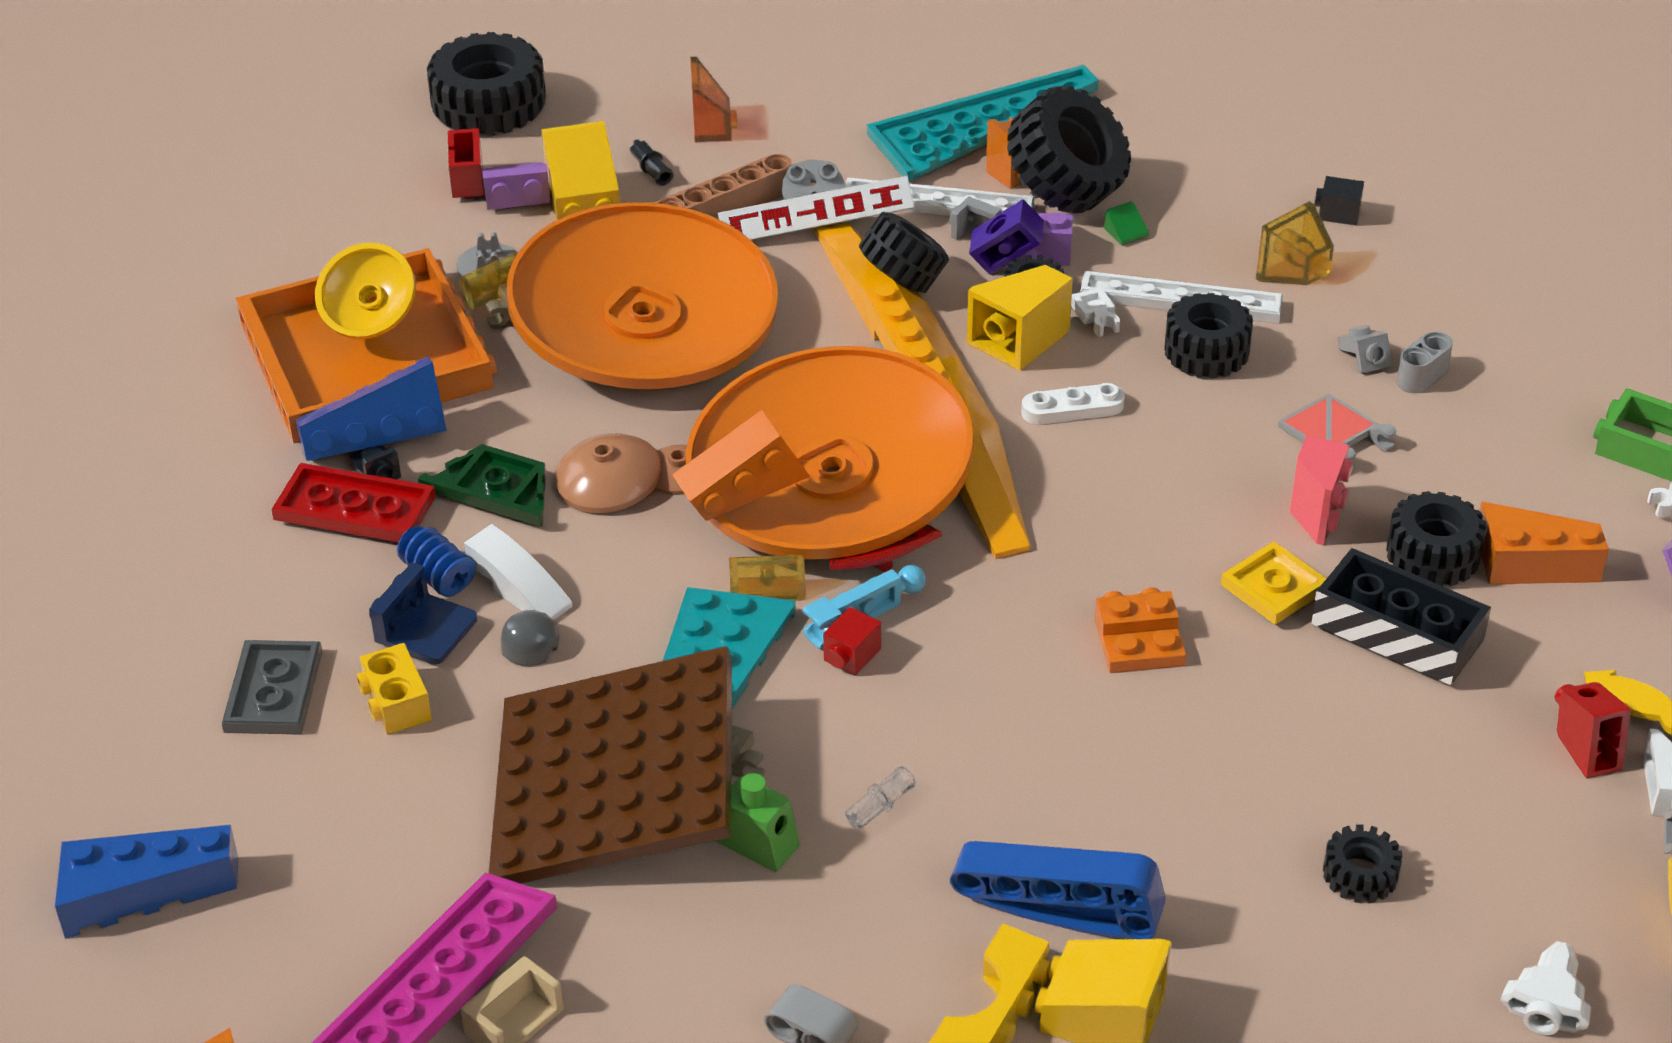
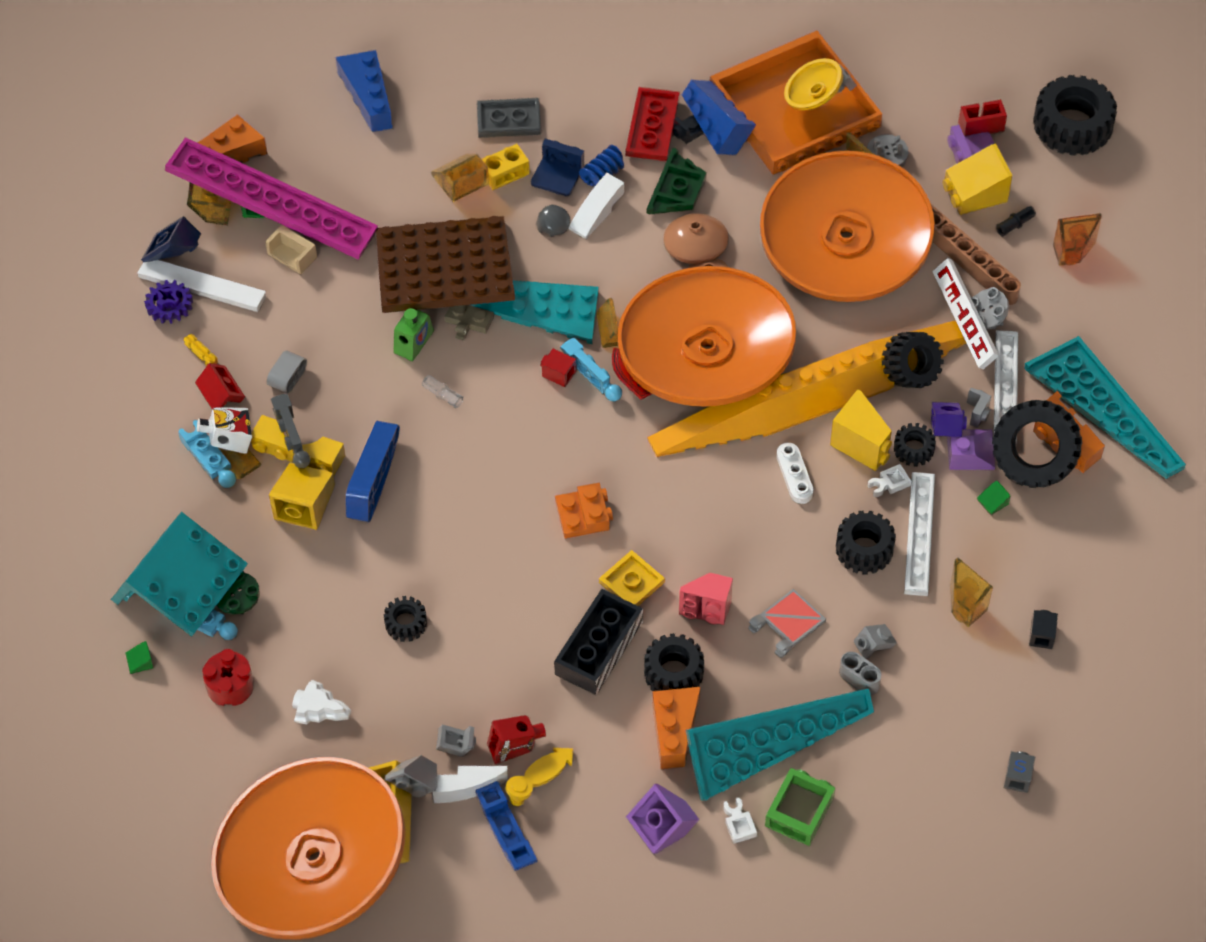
camera: 85 degrees right, 15 degrees up
orange wedge [672,410,810,521] -> none
none -> dark grey plate [271,394,311,468]
none -> clear yellow slope [431,154,489,202]
none -> light grey bracket [436,724,476,757]
none -> teal wing [685,689,874,801]
none -> dark grey brick [1003,751,1035,793]

